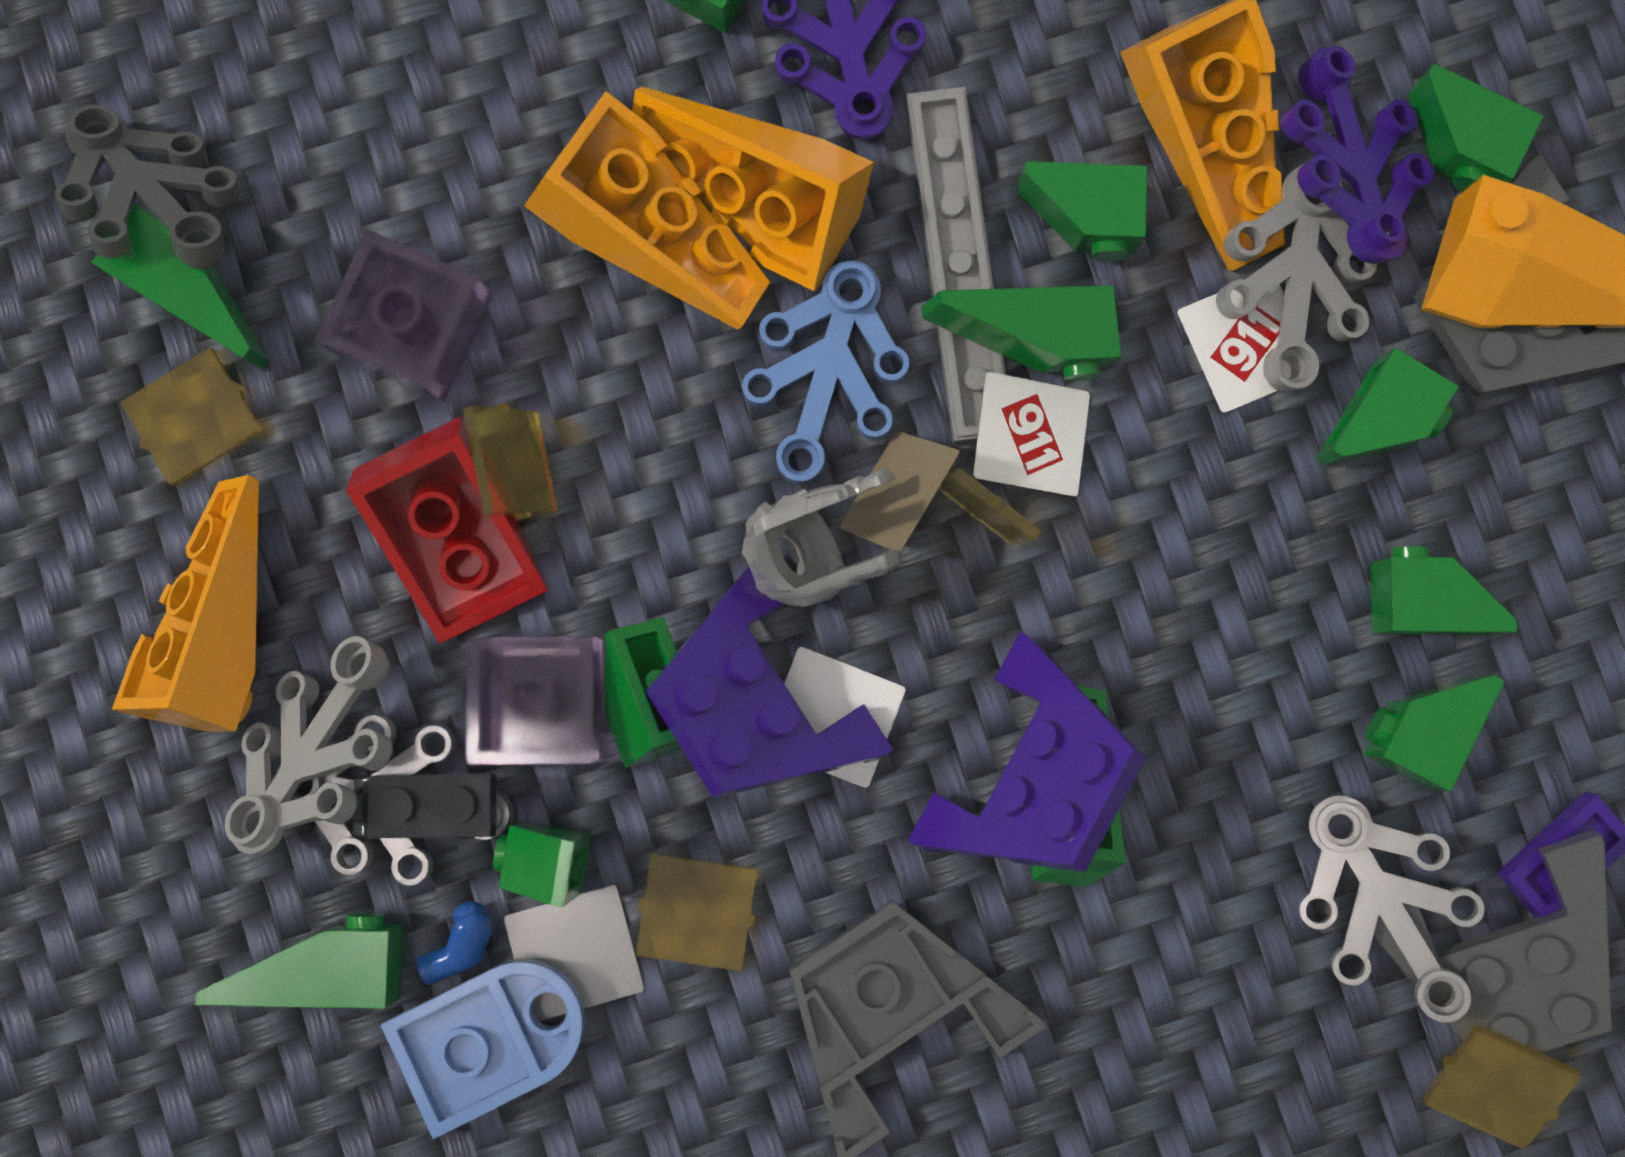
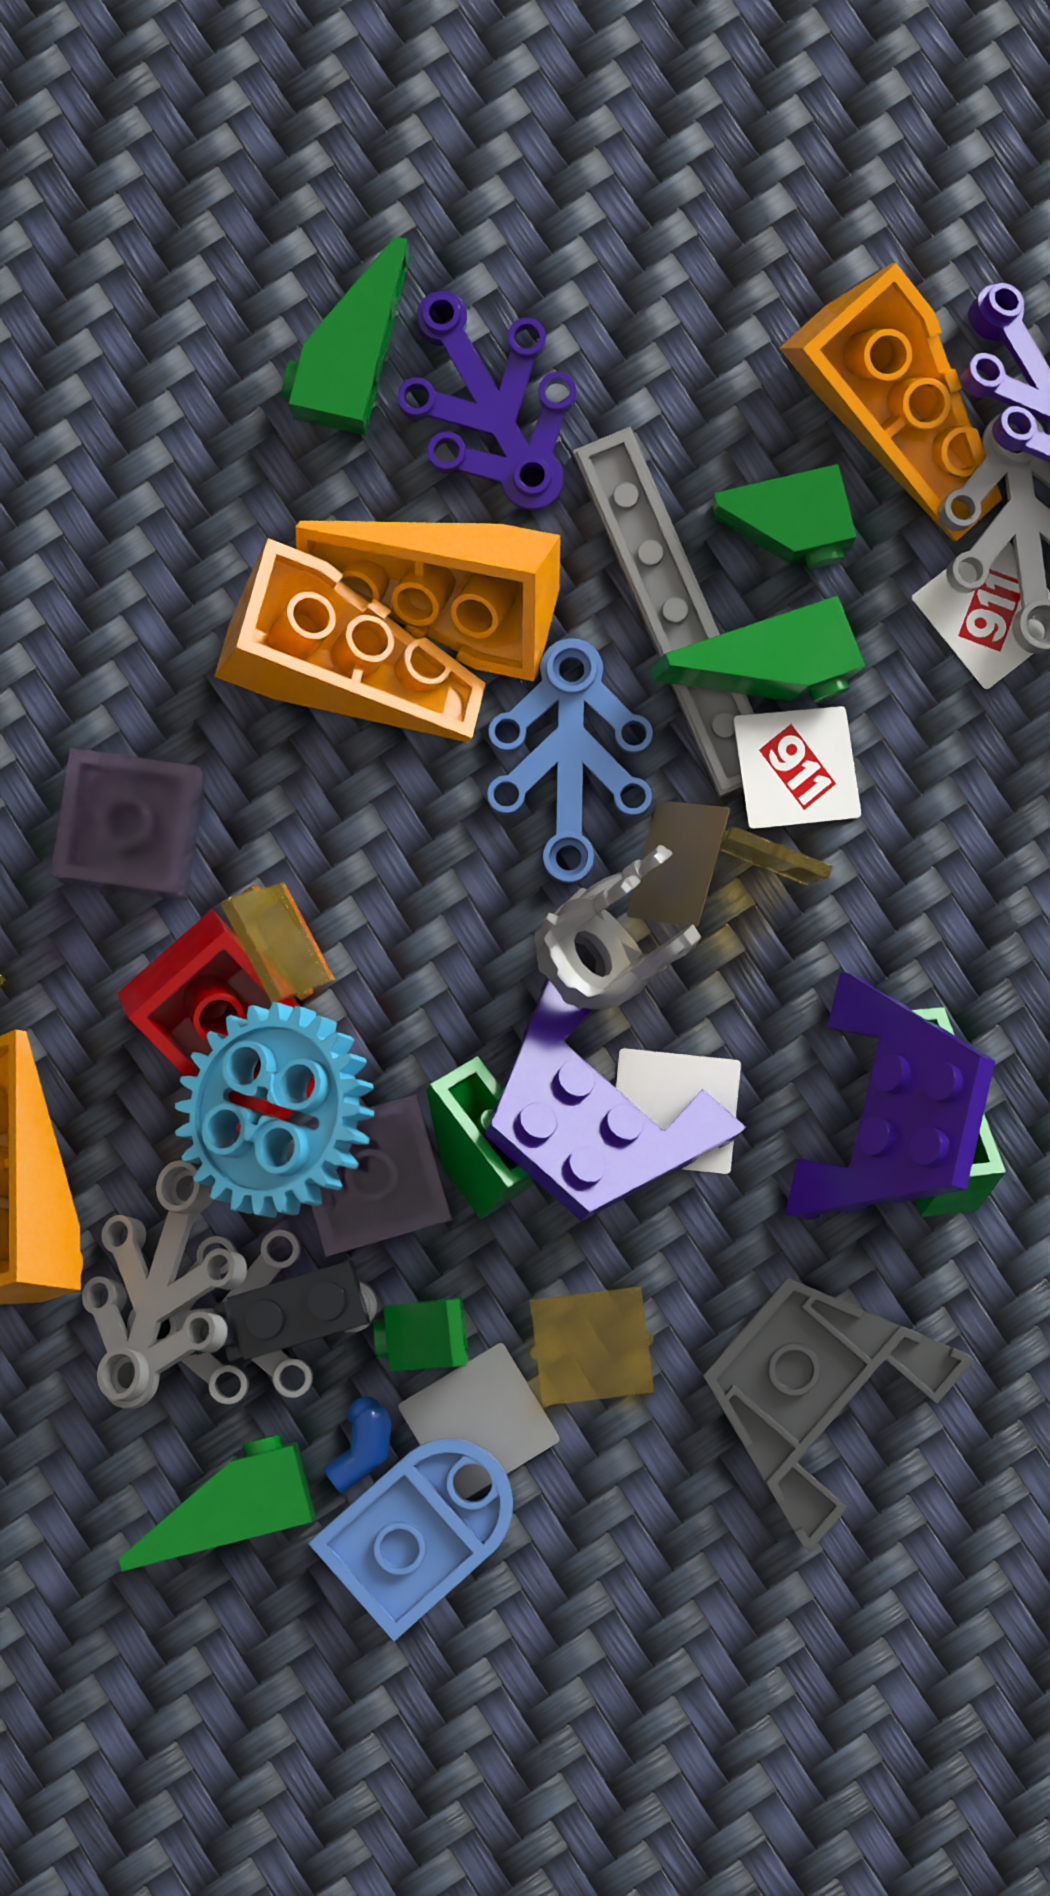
camera: 10 degrees left, 0 degrees up
none -> medium azure gear [175,1002,374,1218]

